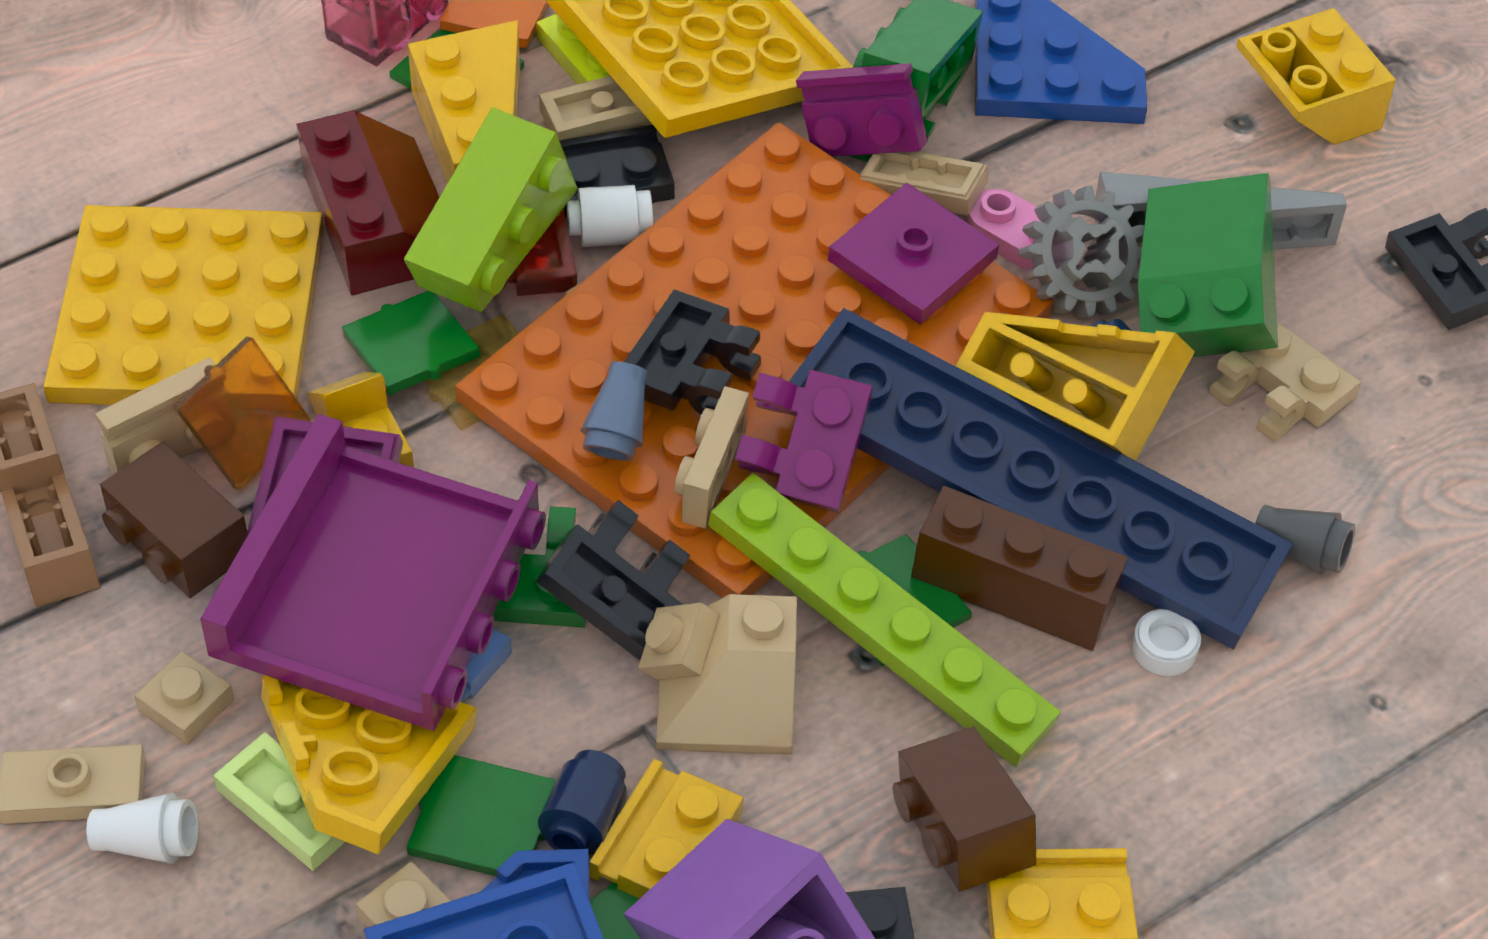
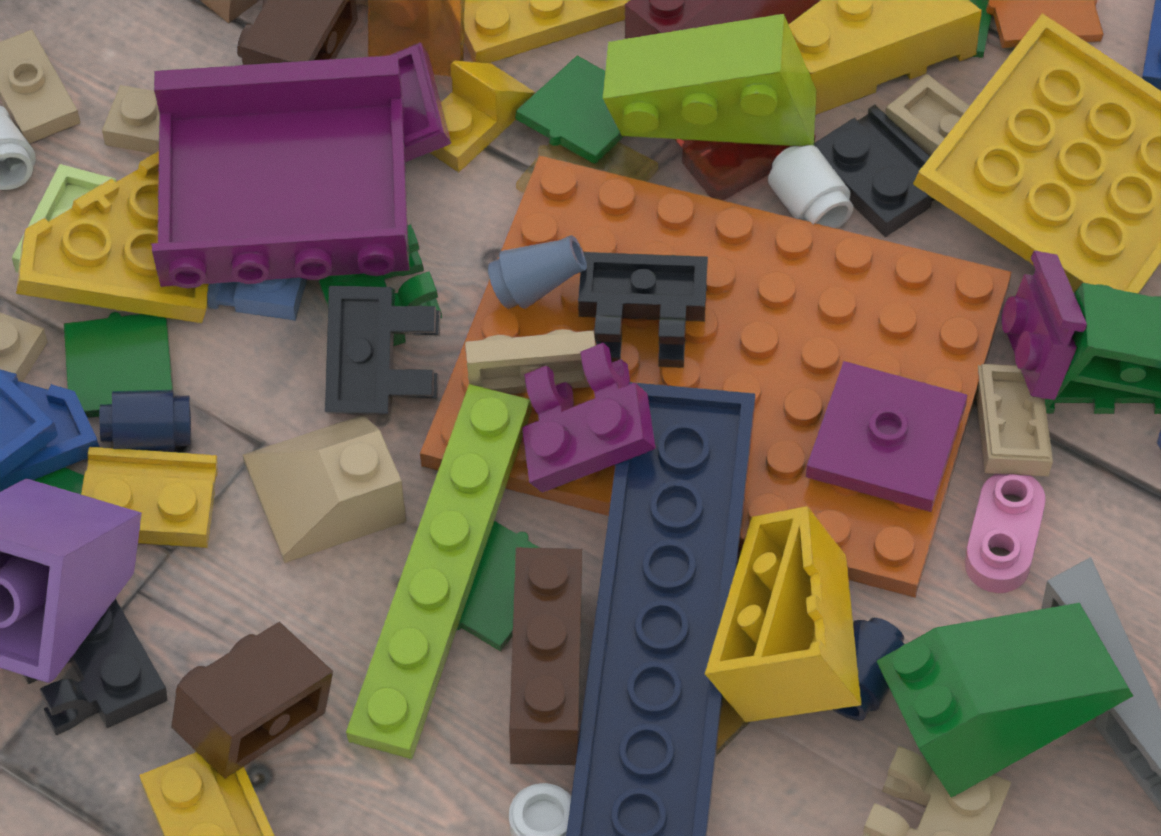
camera: 70 degrees right, 5 degrees up
tan plate [638,602,719,680] -> none
light grey gear [1018,186,1144,319] -> none

